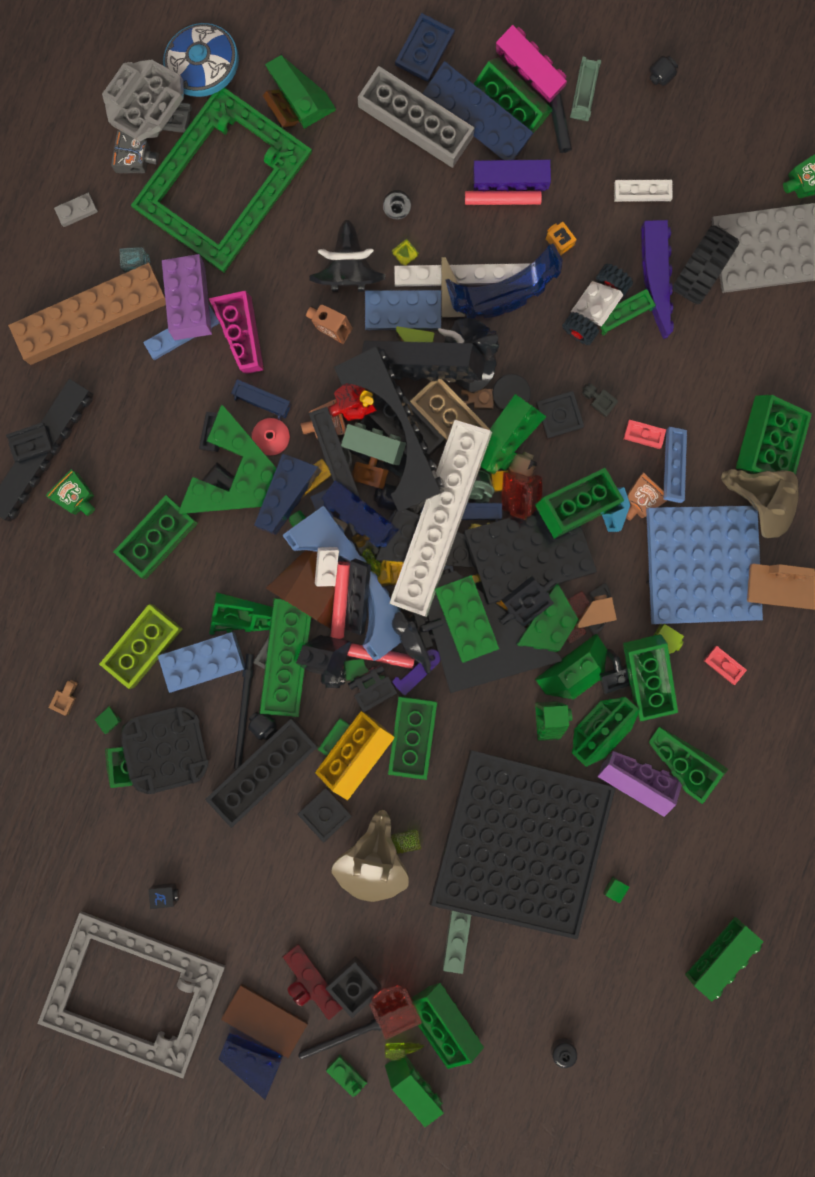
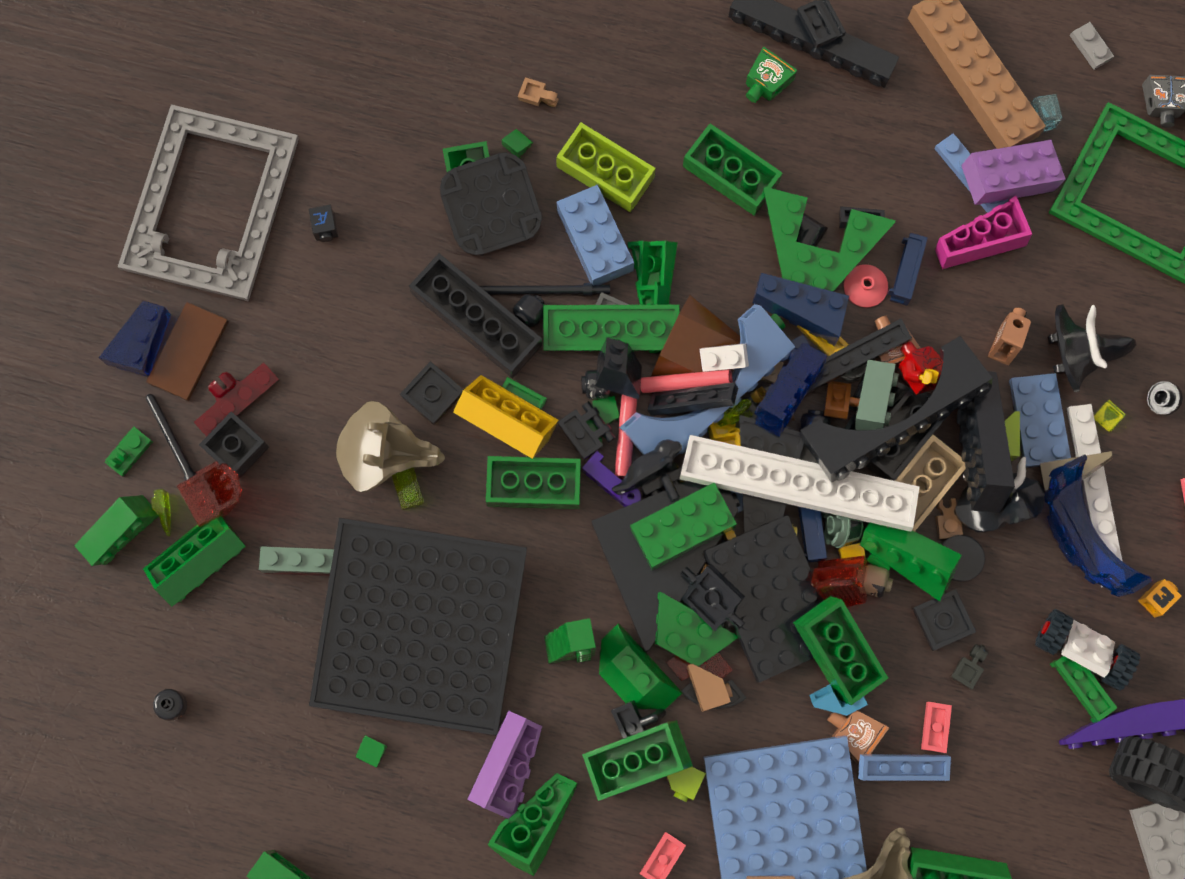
camera: 85 degrees right, 10 degrees down
green wedge [572,697,640,767] -> none

